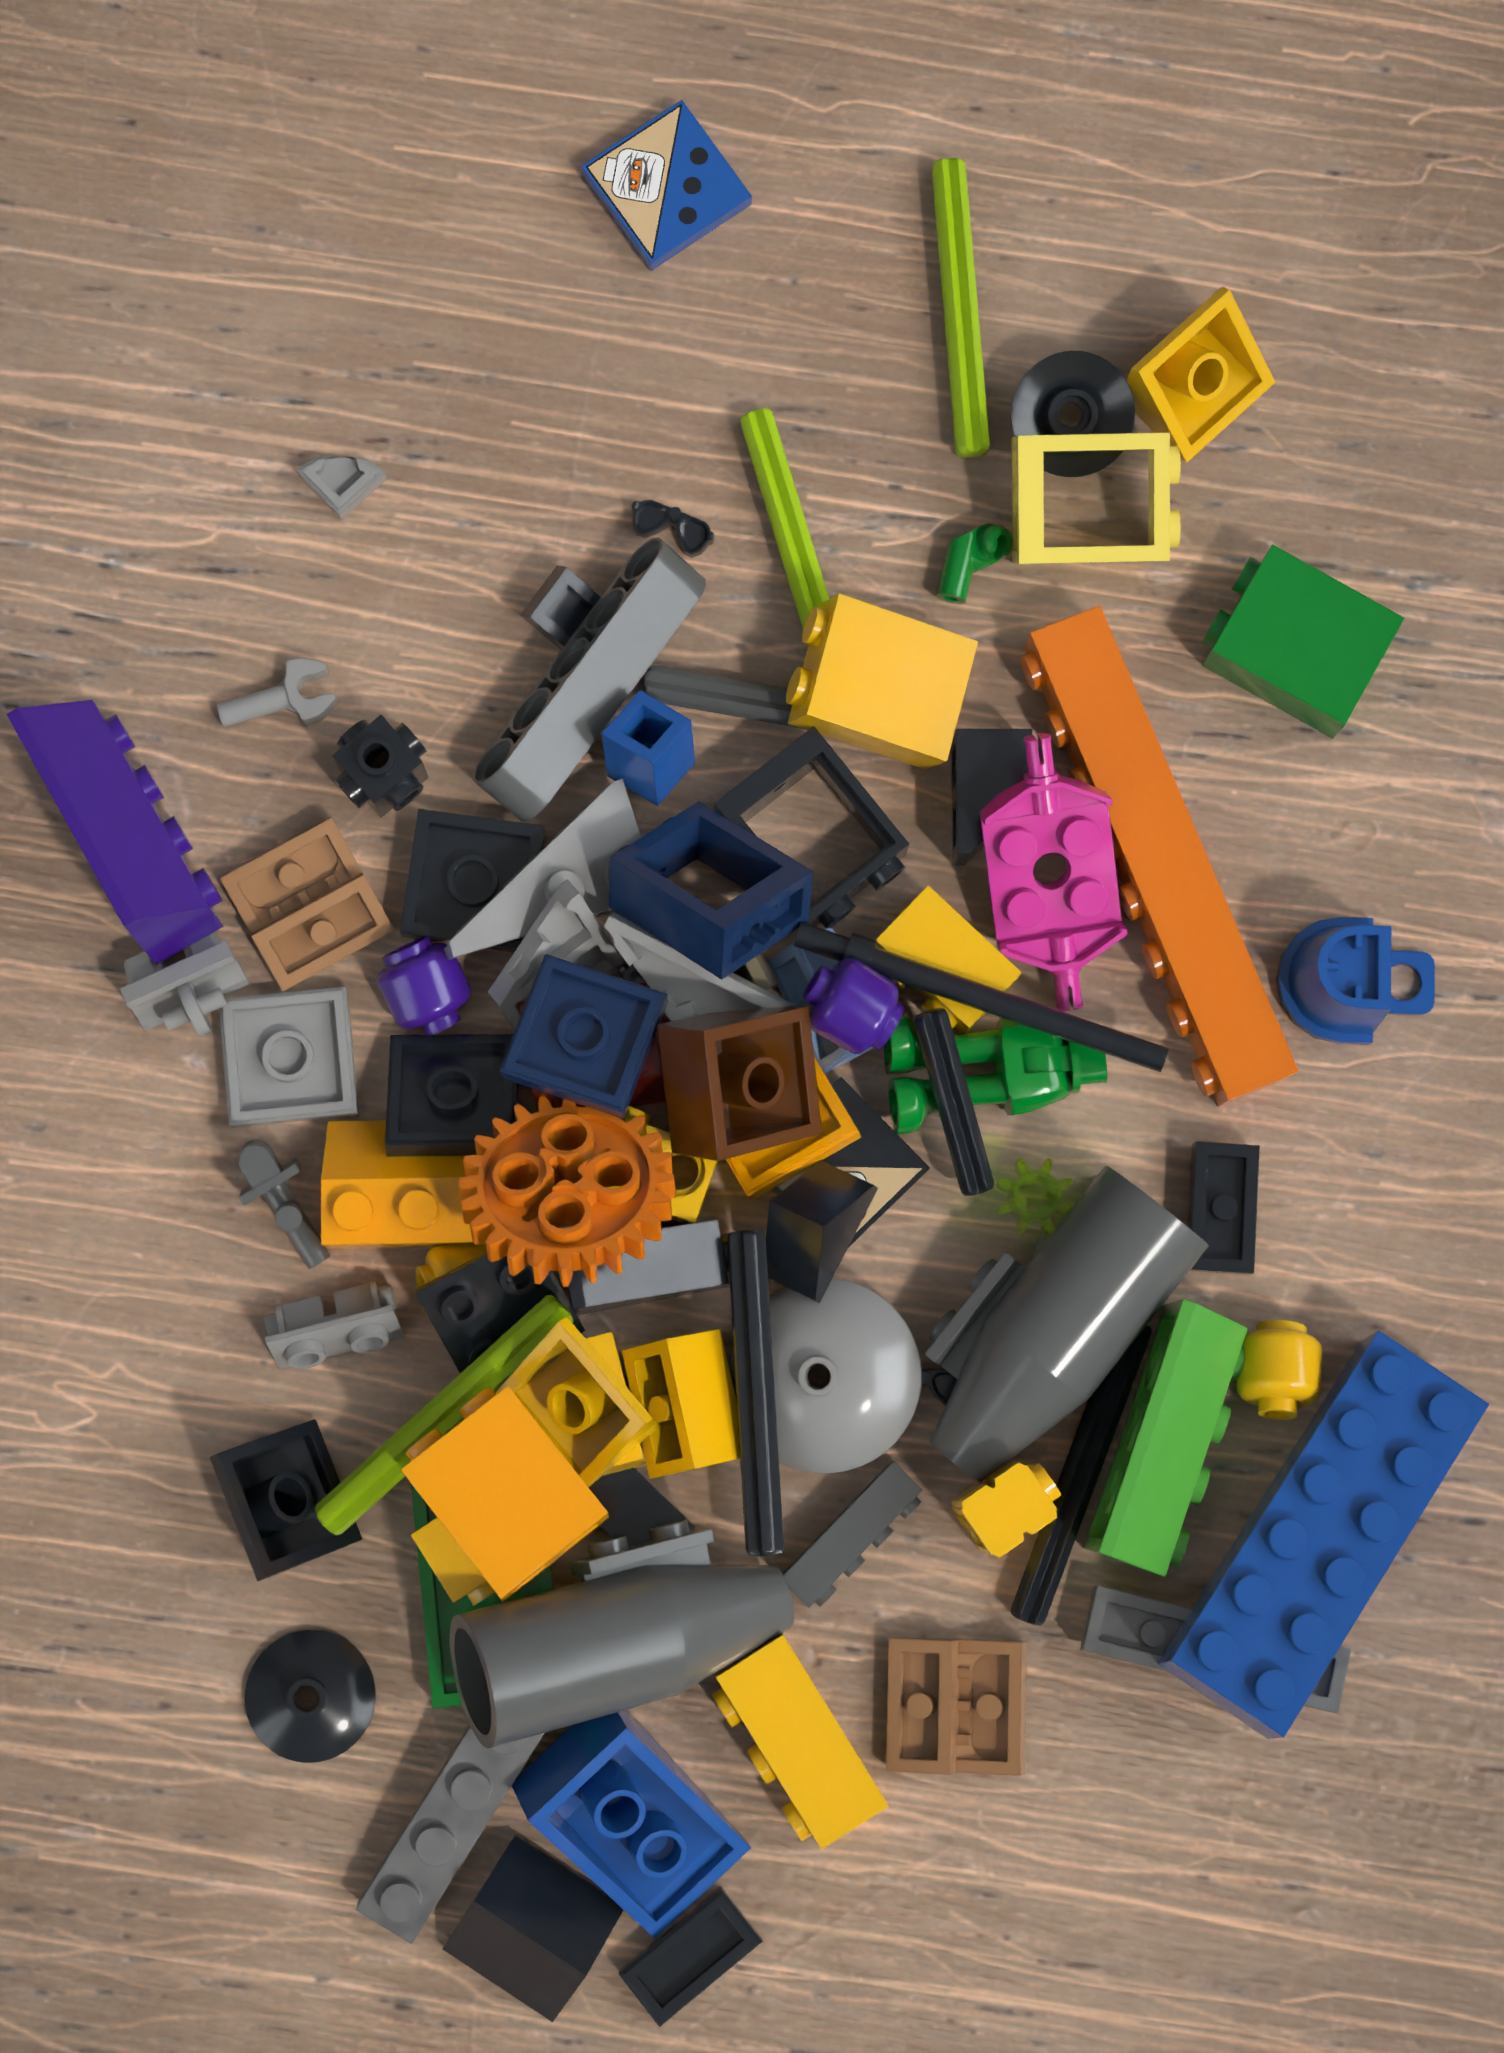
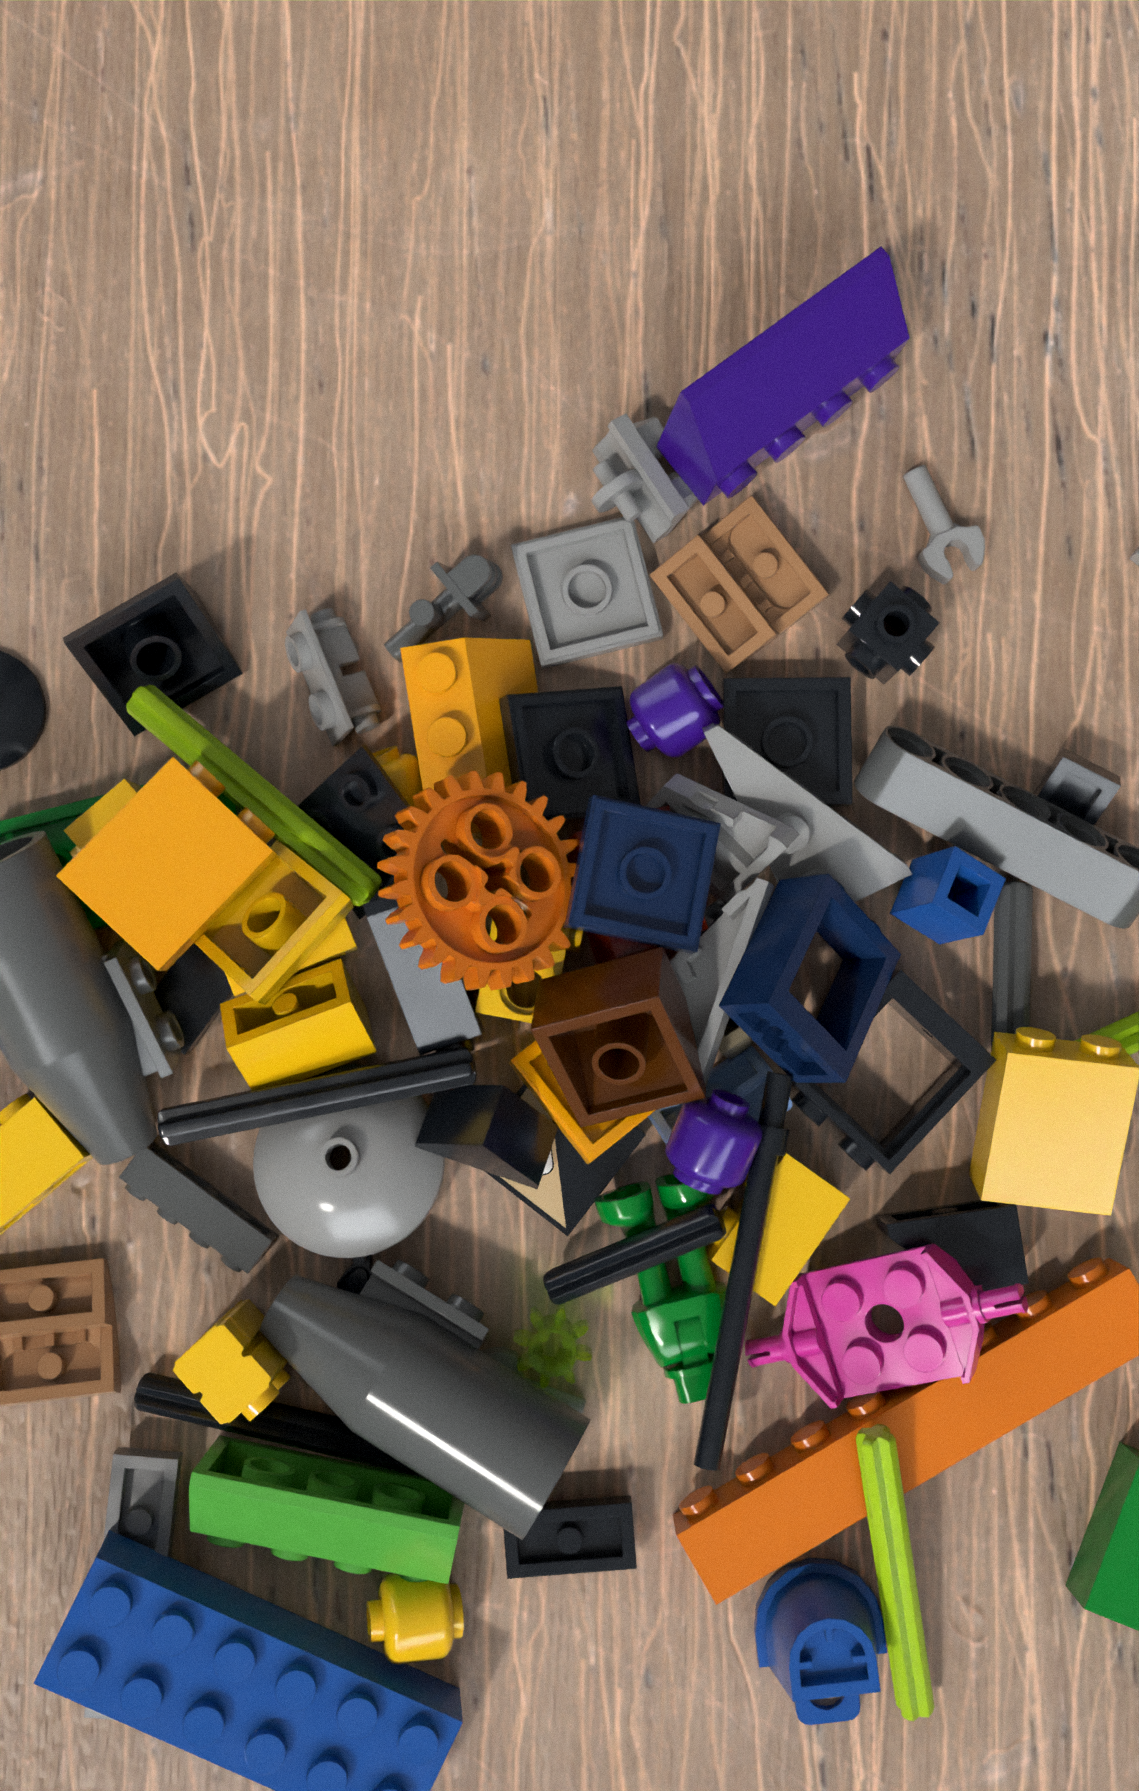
camera: 90 degrees right, 5 degrees up
none -> lime axle [855,1424,935,1722]

